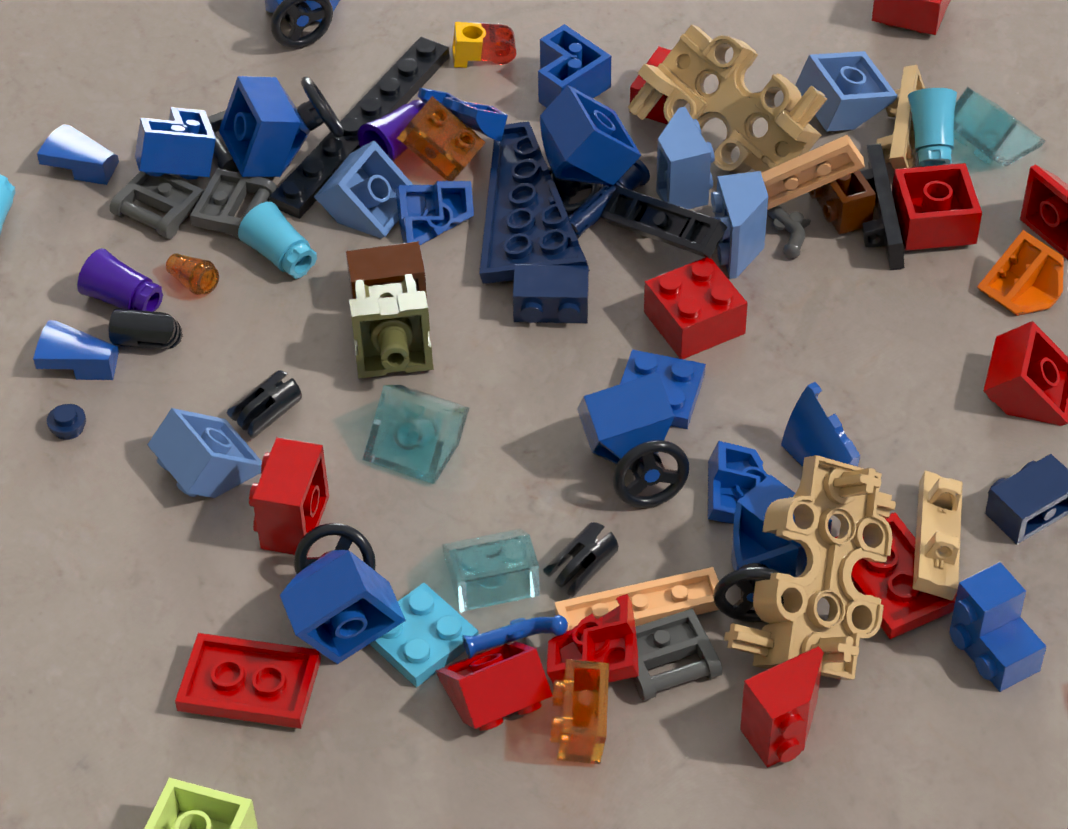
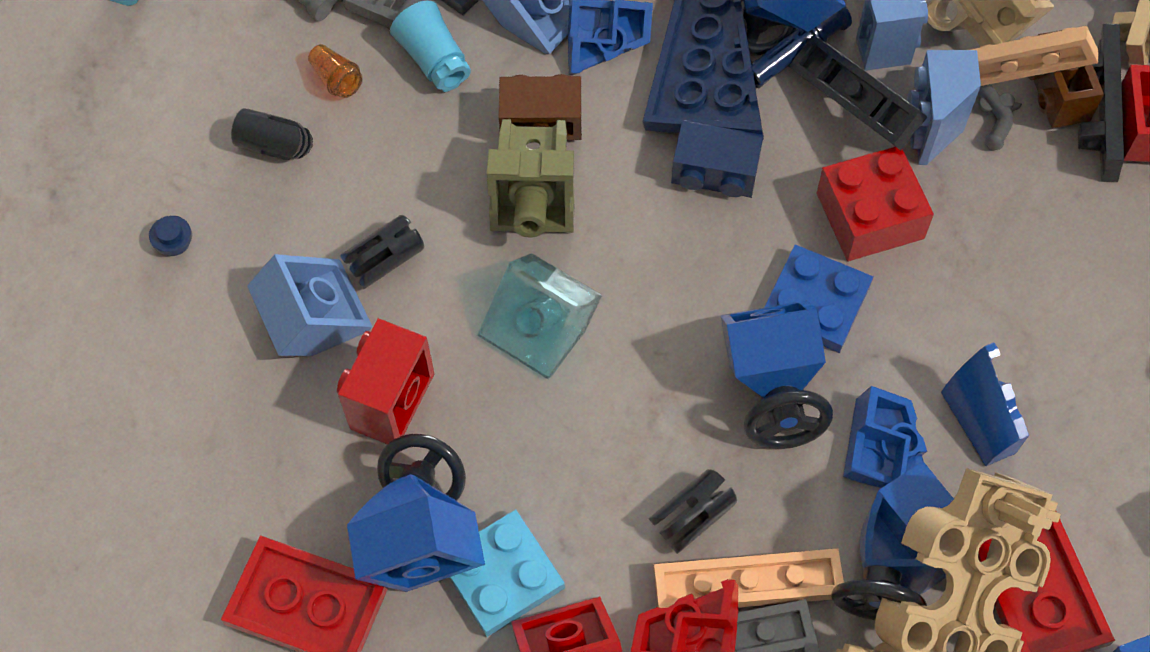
camera: 10 degrees right, 15 degrees up
blue slope [33,320,119,380] -> none
dark purple plant [77,248,163,312] -> none
clear light blue slope [442,528,540,612] -> none
blue piece [462,615,568,659] -> none
tan hinge [913,470,963,600] -> none

